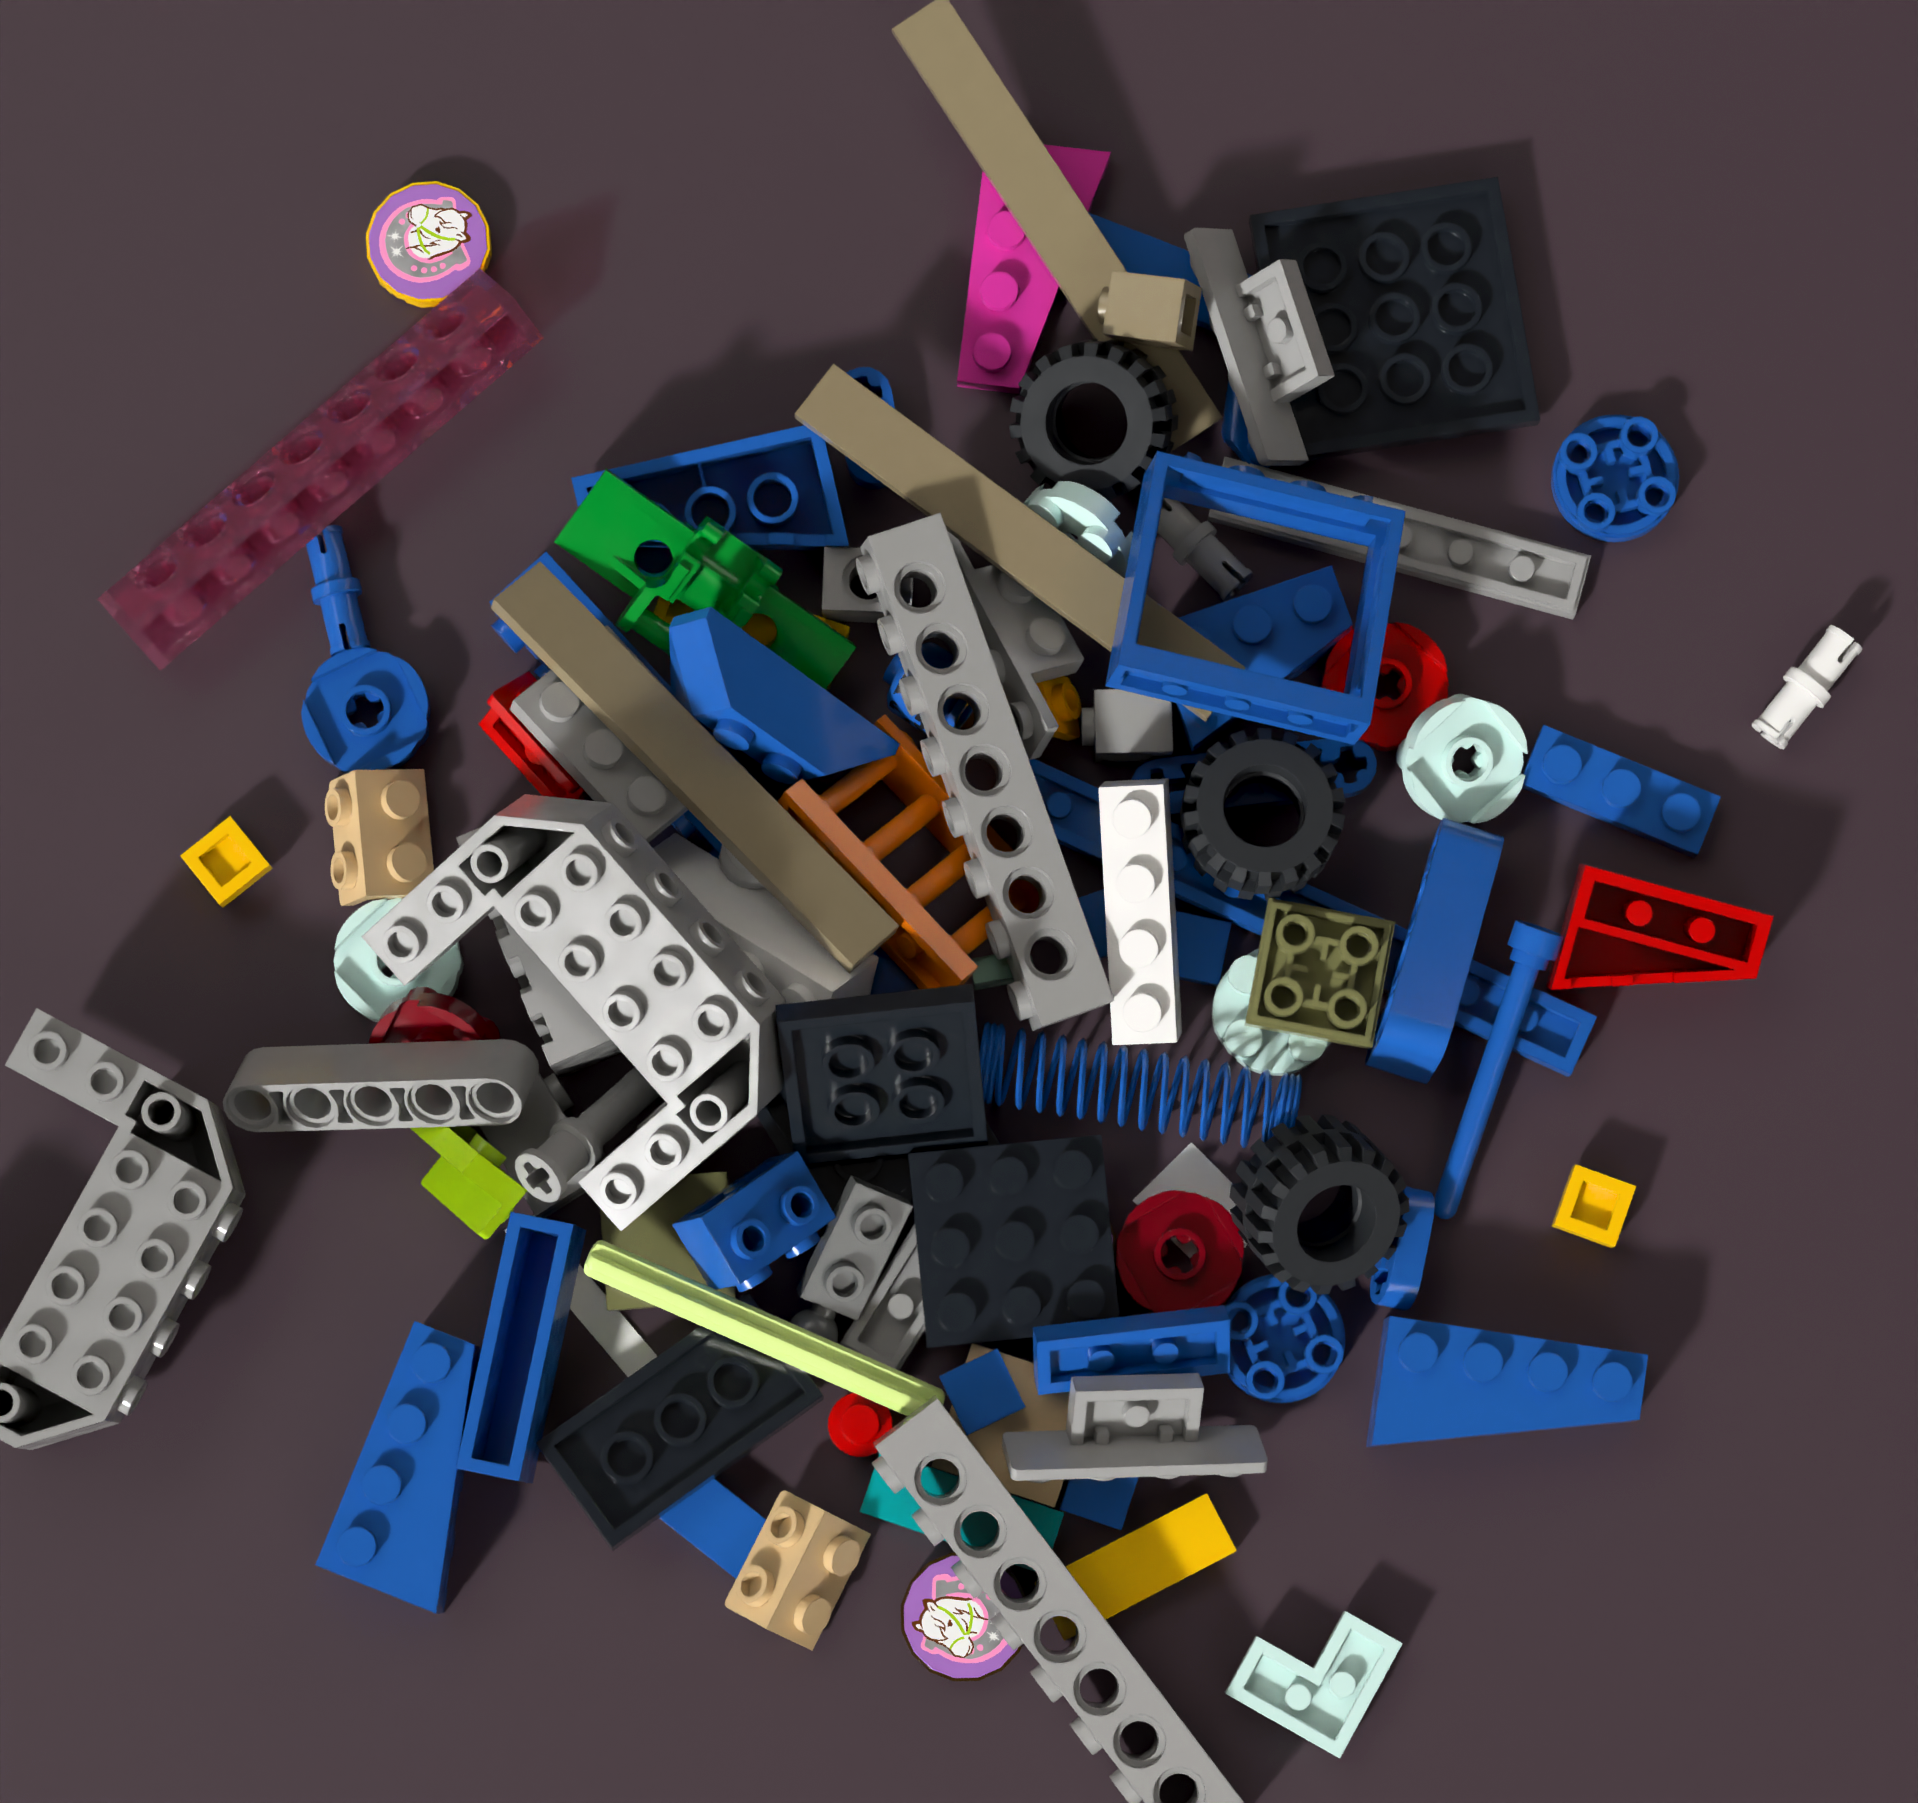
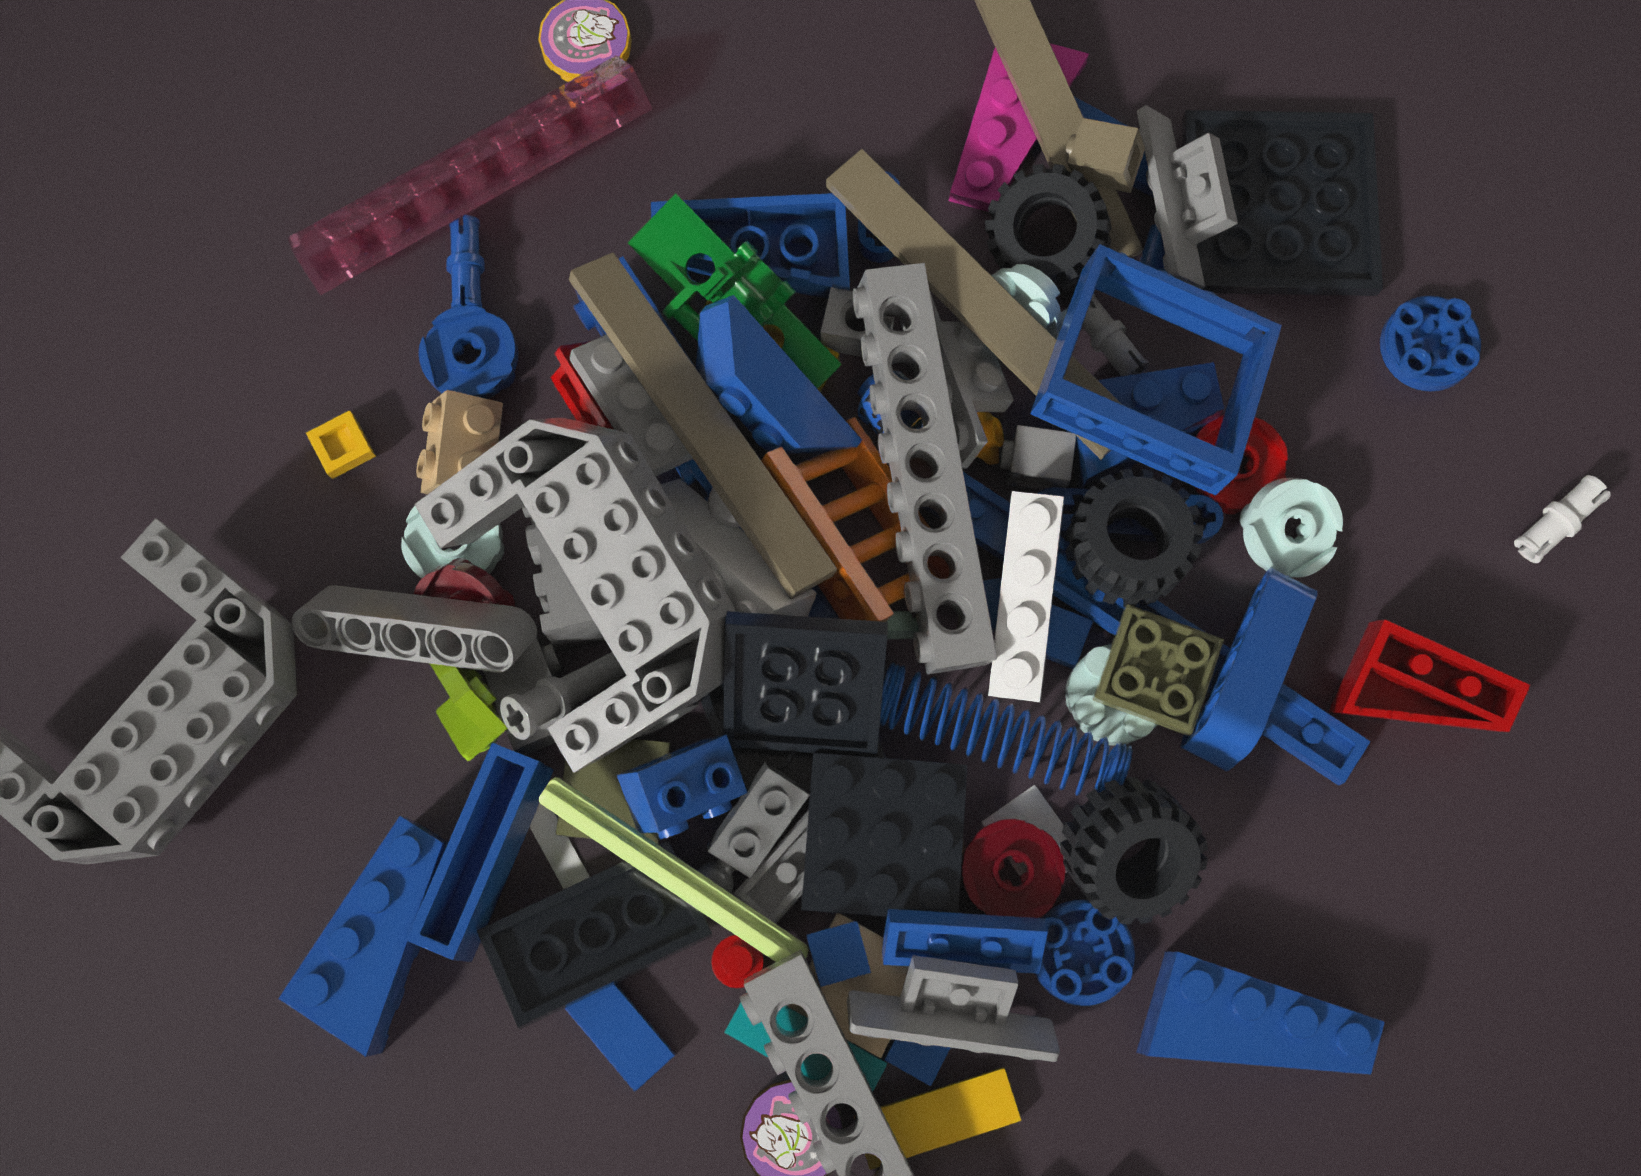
camera: 10 degrees right, 5 degrees down
tan bracket [725,1490,871,1651] -> none
light grey tile [1207,457,1591,620] -> none
blue beam [1370,1186,1435,1311] -> none
blue piece [1434,920,1565,1219] -> none
blue plate [1522,725,1721,858] -> none
yellow plate [1552,1164,1636,1248] -> none

